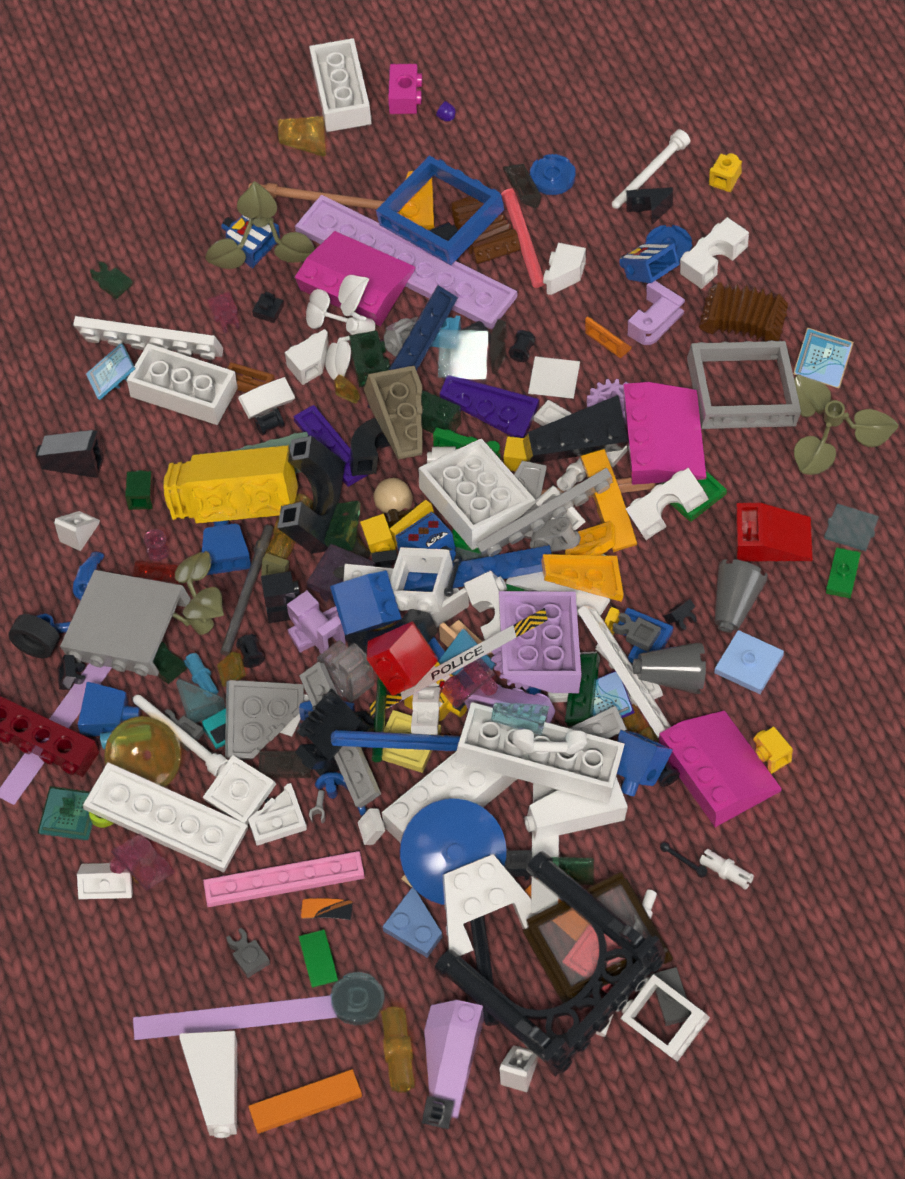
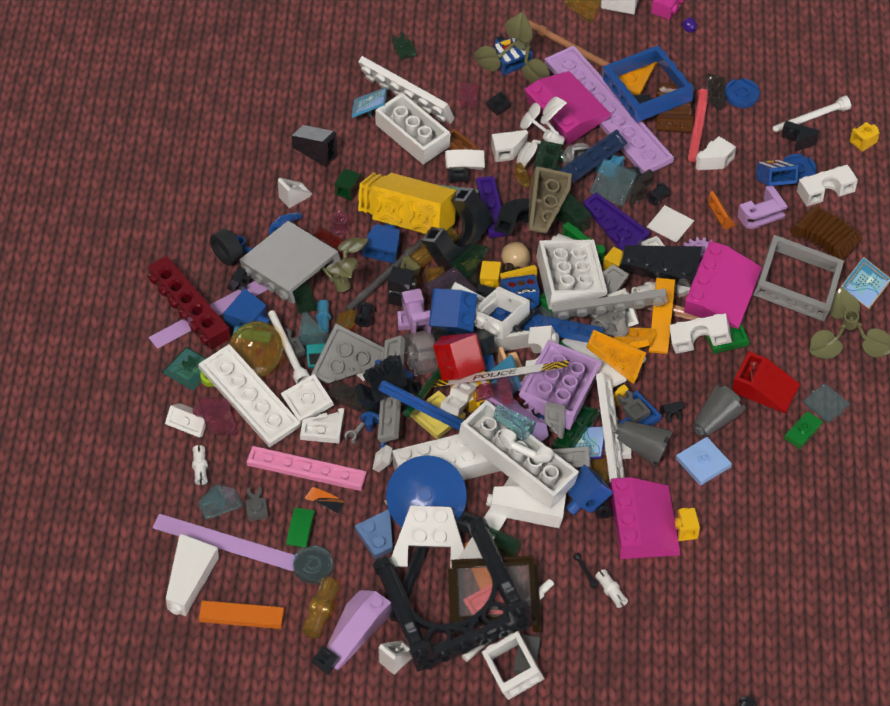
camera: 20 degrees right, 5 degrees down
none -> white pin [192,445,208,485]
none -> clear light blue slope [198,484,243,520]
none -> clear yellow plate [425,267,445,286]
none -> light grey tile [544,402,566,439]

